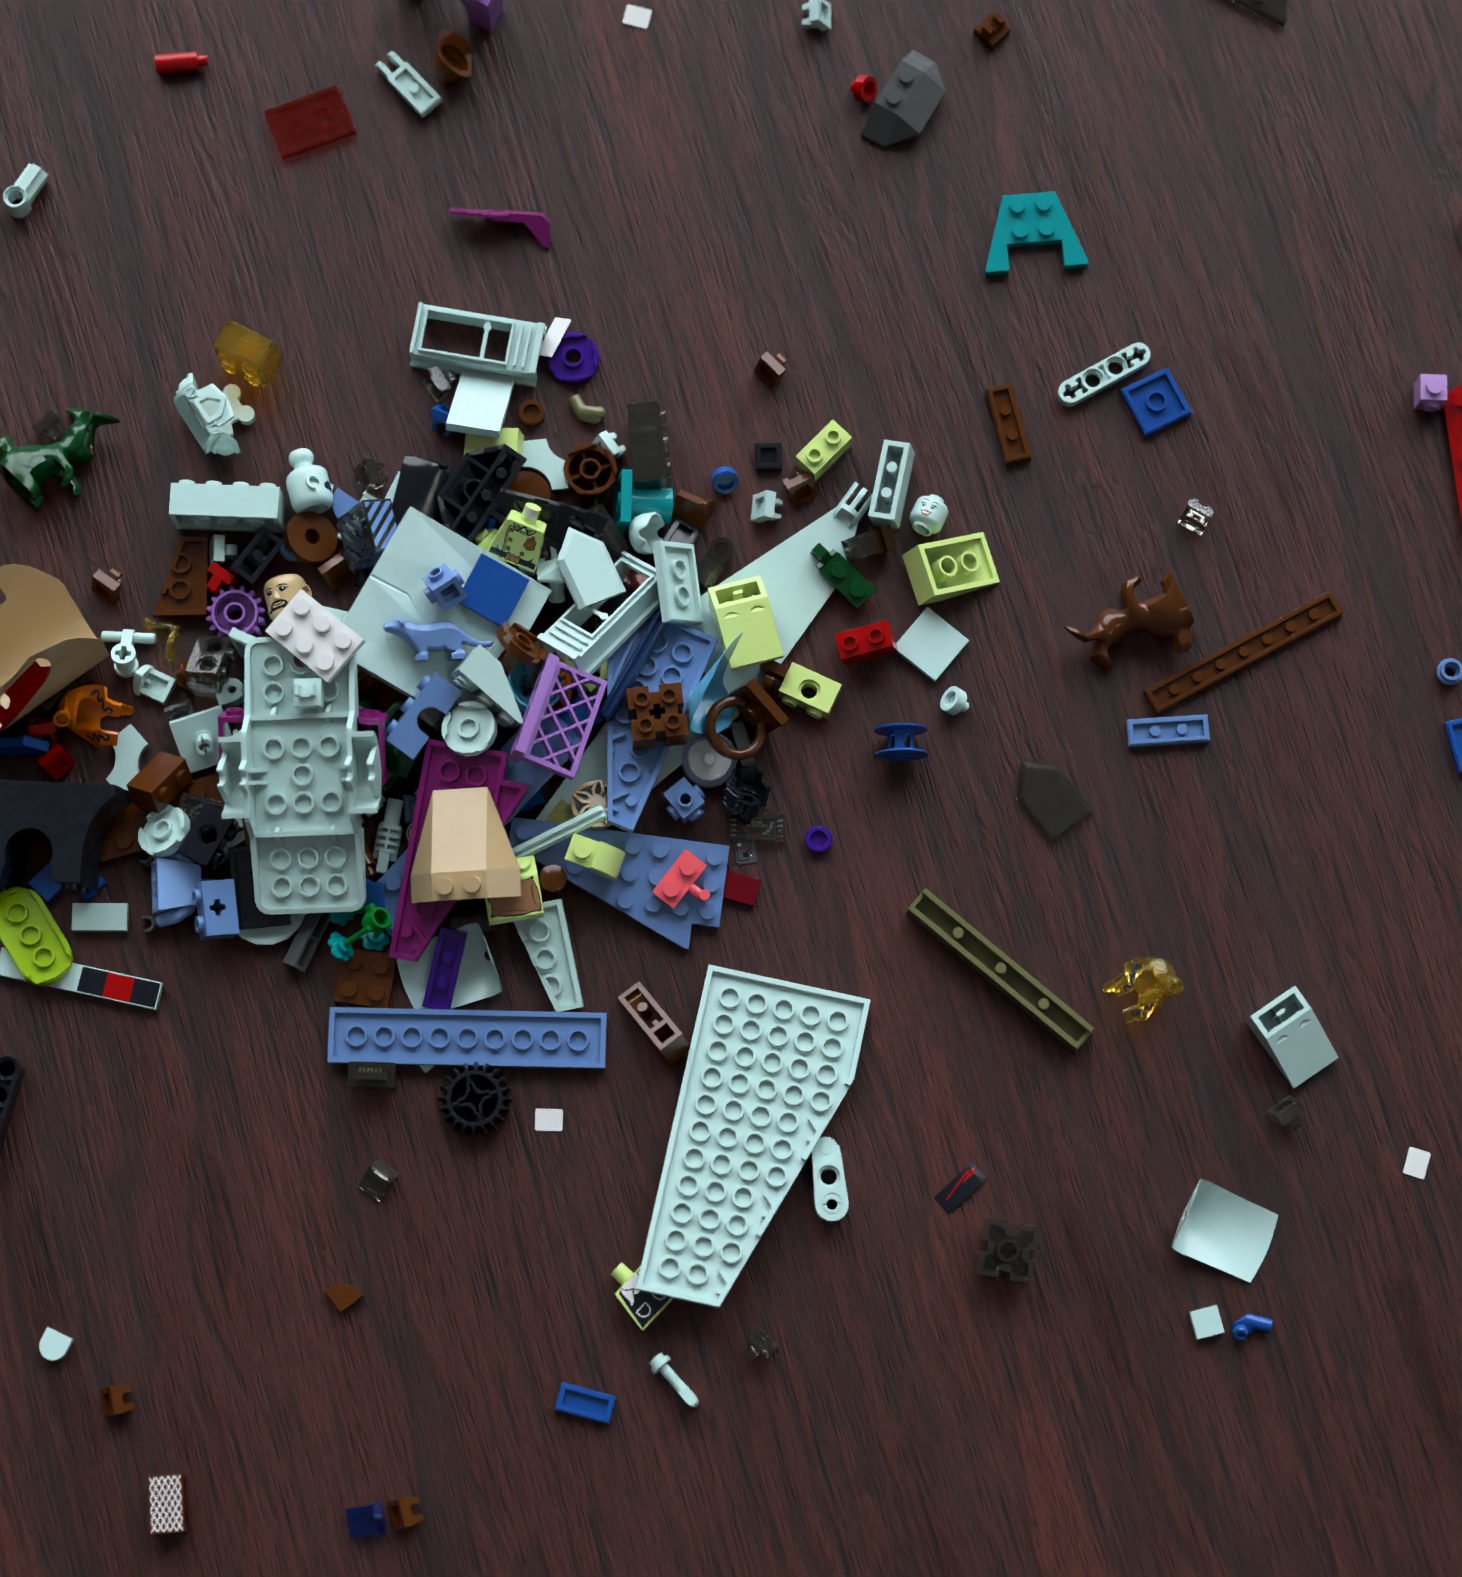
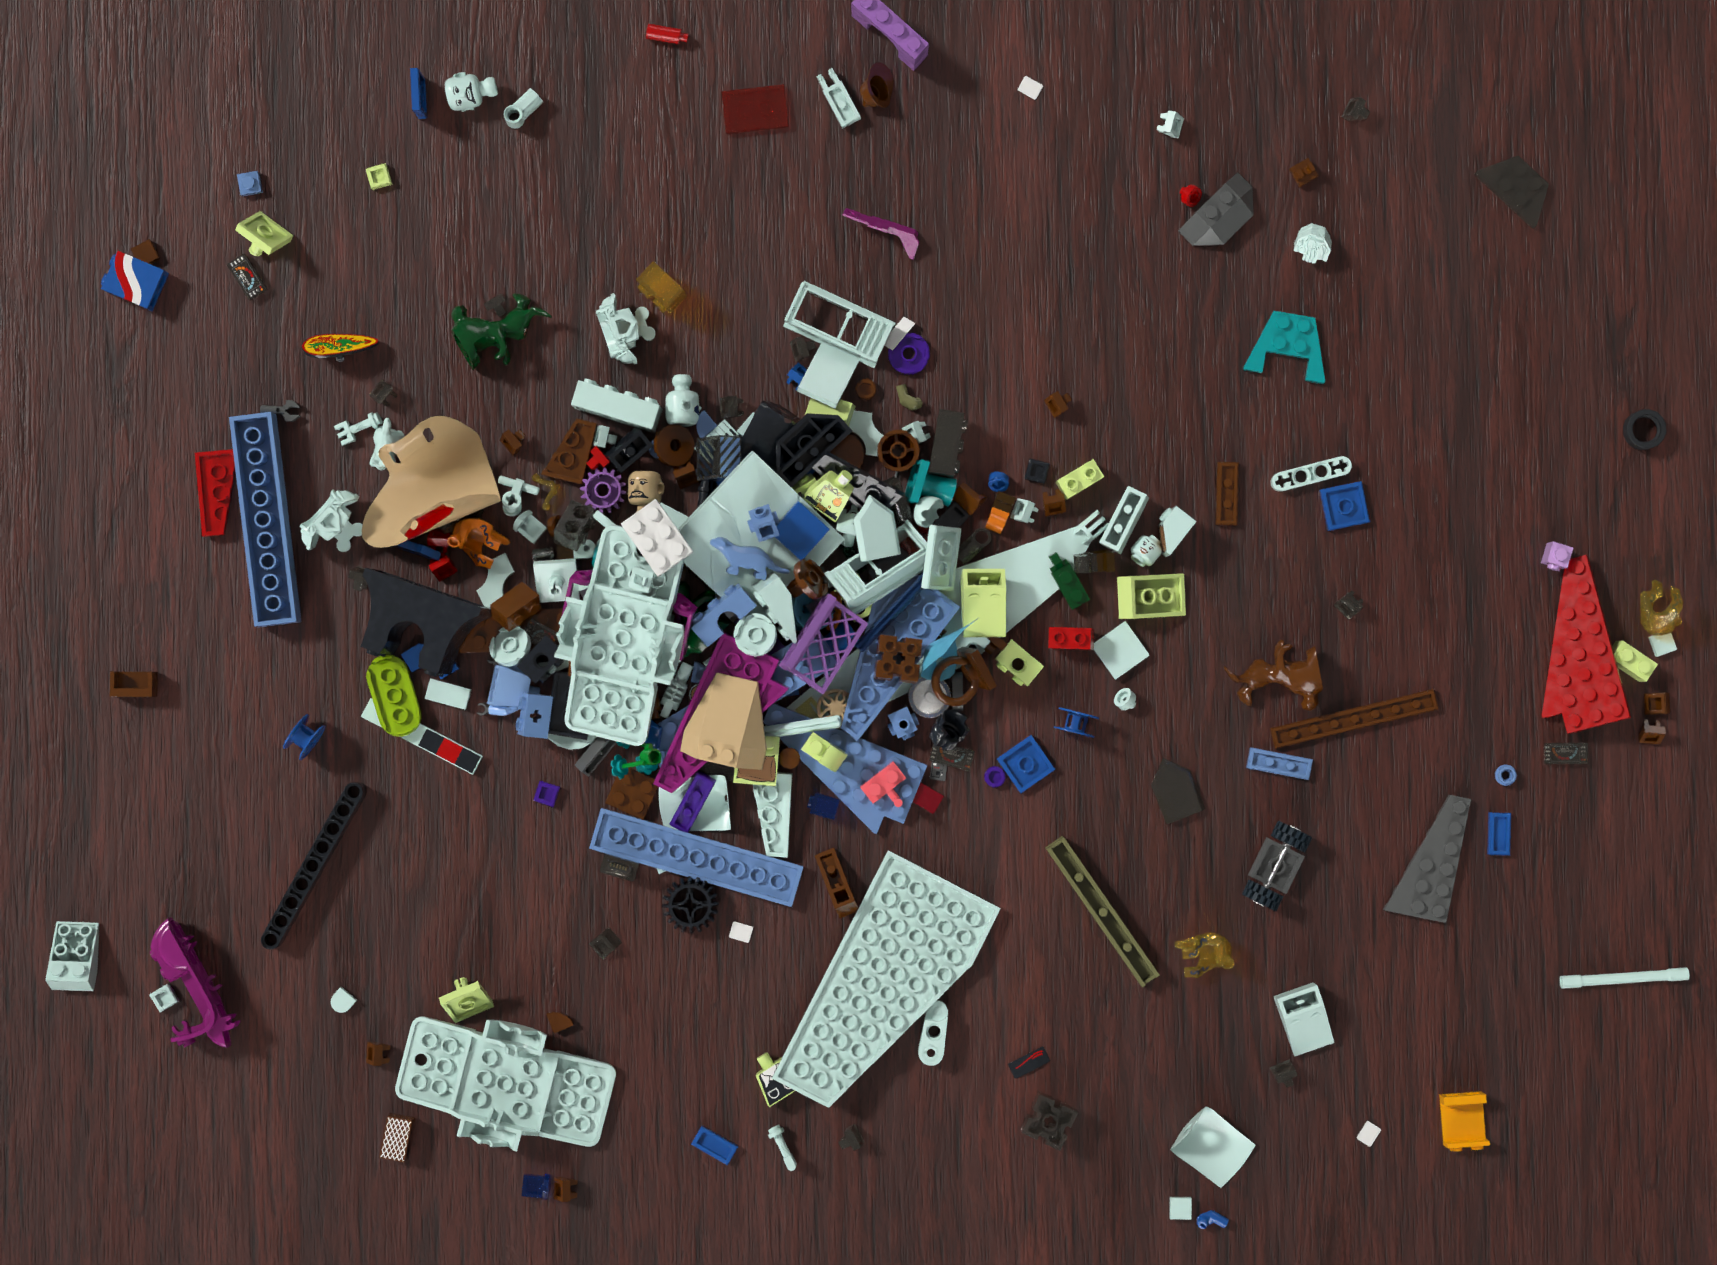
camera: 20 degrees right, 10 degrees up
none -> light aqua piece [395,1016,616,1151]
none -> yellowish green tile [439,977,494,1023]
none -> dark purple tile [533,780,560,807]
none -> clear blue brick [807,792,840,820]
none -> leg [985,491,1016,534]
none -> blue tile [997,735,1055,793]
none -> light aqua slope [1159,506,1196,557]
none -> plate [1242,821,1313,911]
none -> light aqua hair [1294,223,1332,263]
none -> dark grey wing [1383,795,1471,923]

